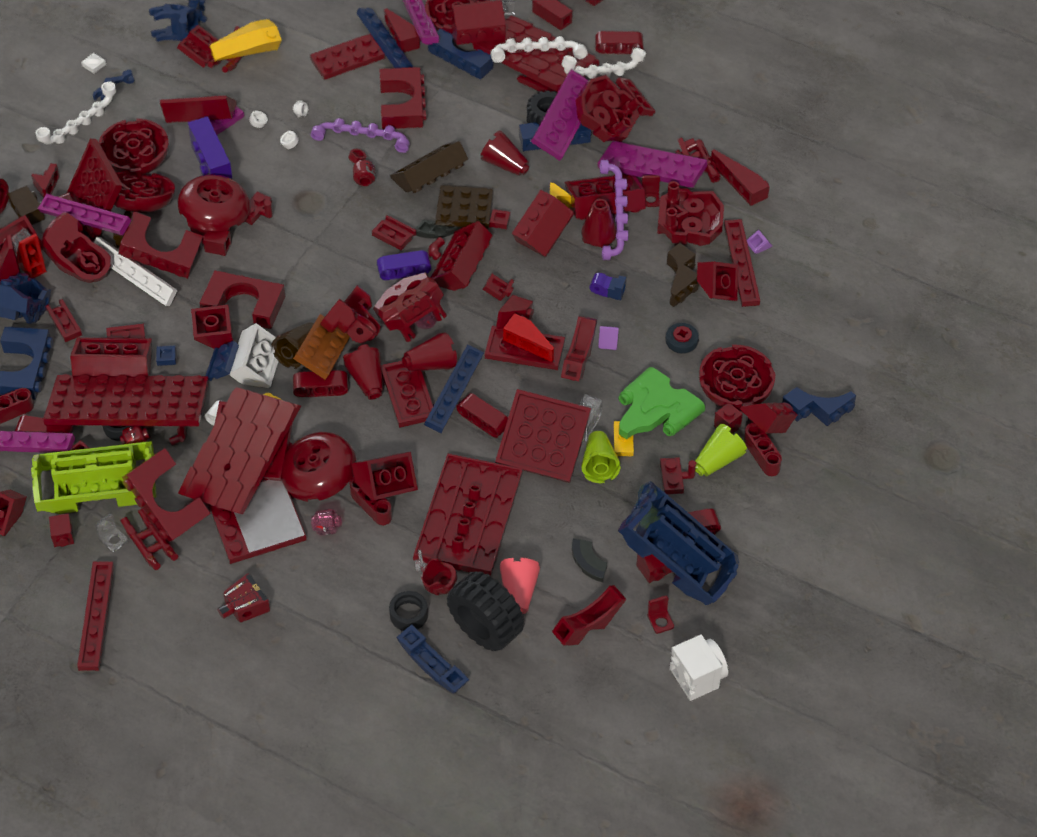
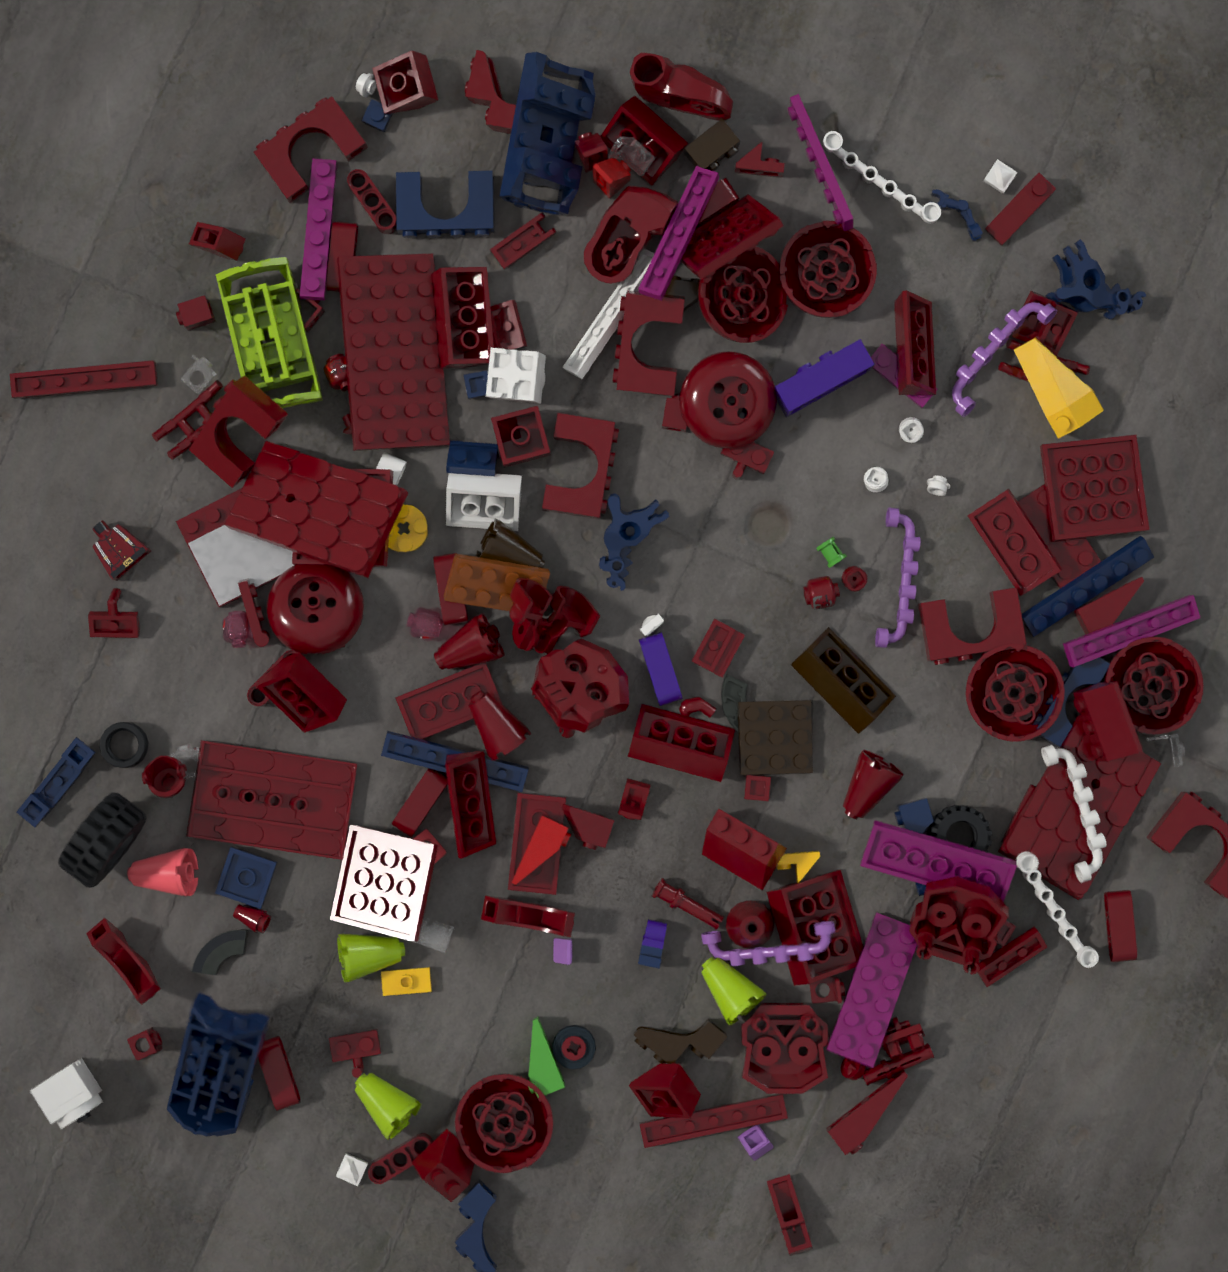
camera: 90 degrees right, 35 degrees up
bright green rock [618,367,705,439] -> none
dark red brick [714,403,743,434] -> none
none -> dark red plate [88,588,140,638]
none -> dark blue plate [215,847,278,909]
none -> dark red cone [233,904,271,933]
none -> dark red plate [238,578,270,647]
none -> white tile [336,1153,368,1186]
none -> clear pink head [406,607,443,642]
none -> dark red slope [445,751,497,859]
none -> white piece [486,348,546,404]
none -> bright green slope [528,1017,565,1098]
none -> dark blue animal [599,493,669,591]
none -> white tile [640,614,664,636]
none -> dark red pin [651,878,724,930]
none -> lime cone [701,957,767,1026]
none -> dark red slope [766,1174,813,1256]
none -> magenta plate [787,94,853,231]
none -> bright green bush [816,536,847,568]
none -> dark red tile [841,1058,865,1081]
none -> medium lavender bar [952,302,1057,417]
none -> dark red brick [966,644,1064,741]
none -> dark red plate [967,489,1063,596]
none -> dark red slope [985,172,1056,246]
none -> dark red plate [1040,435,1149,541]

